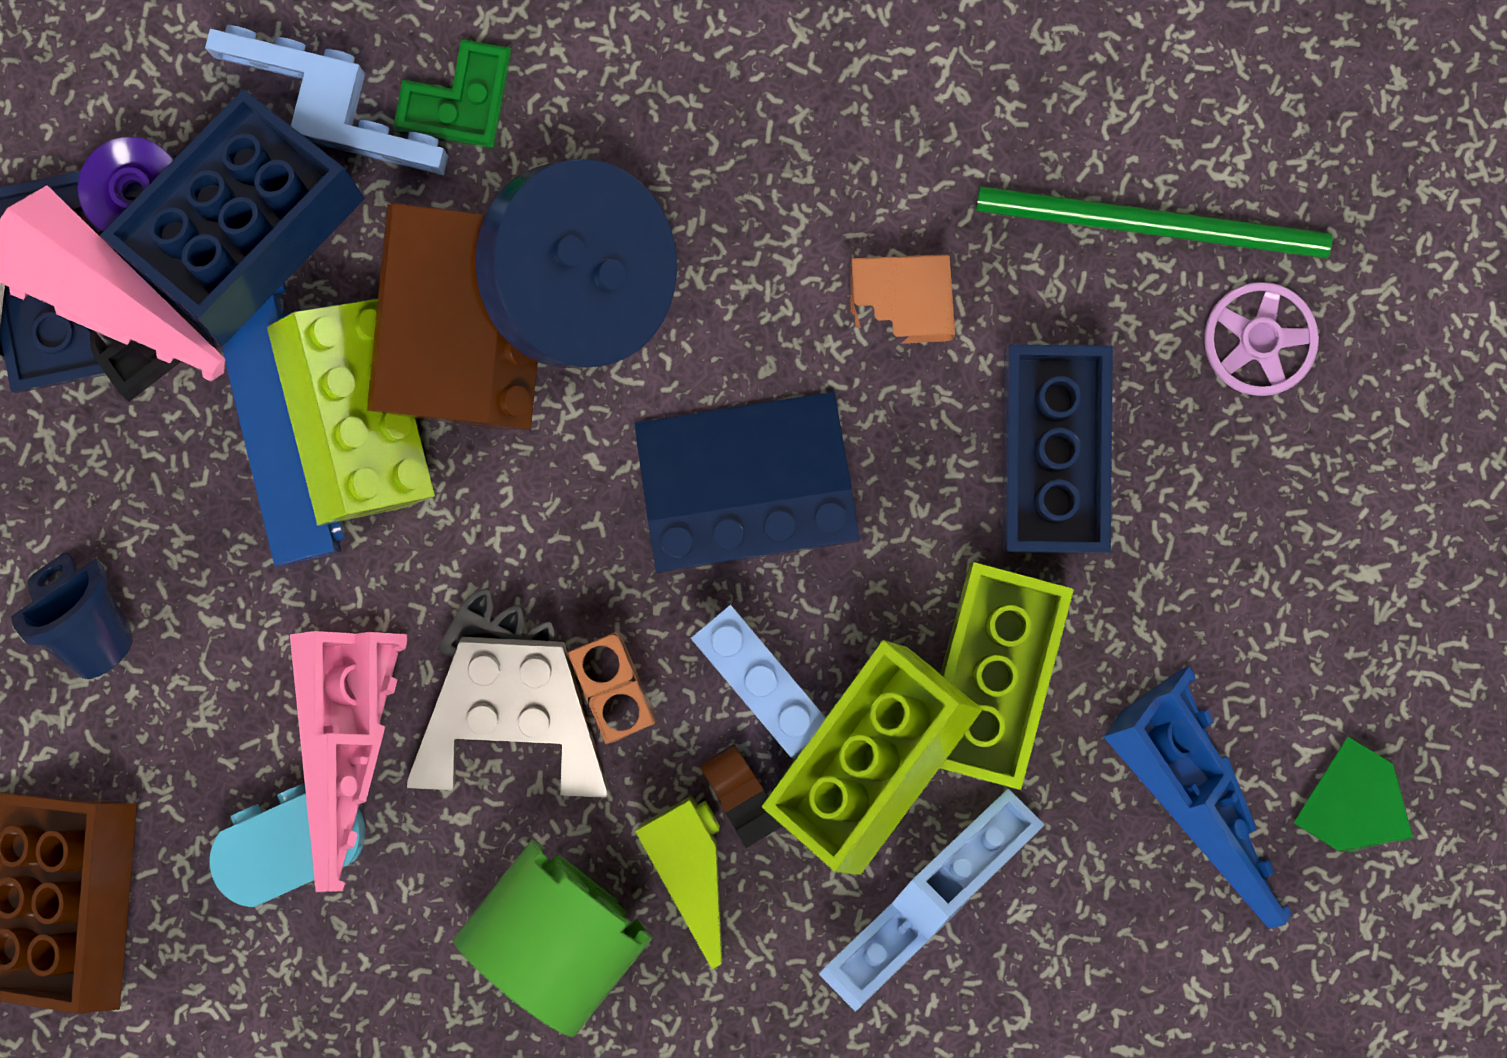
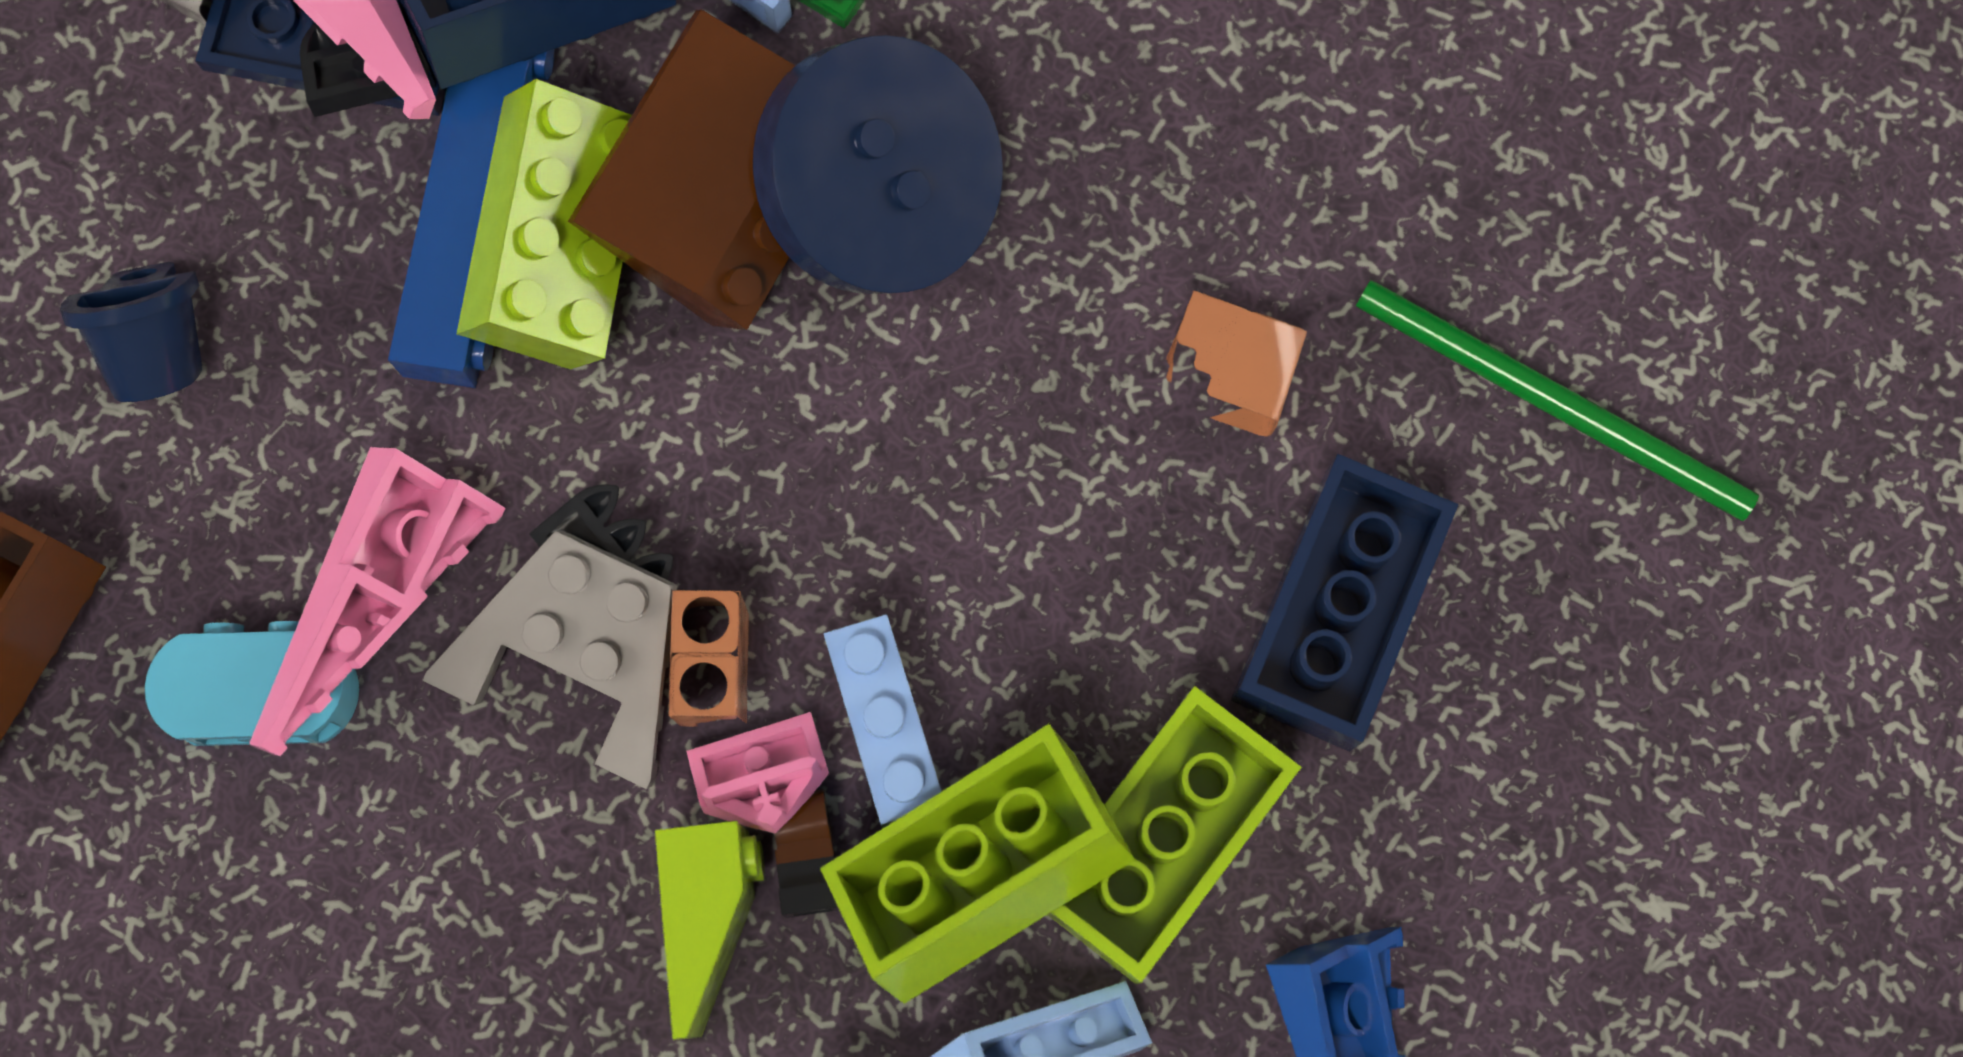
camera: 20 degrees right, 10 degrees down
bright green brick [452,840,654,1037] -> none
dark blue slope [634,392,860,573] -> none
lavender wheel [1204,282,1319,396] -> none
none -> bright pink slope [686,712,829,833]

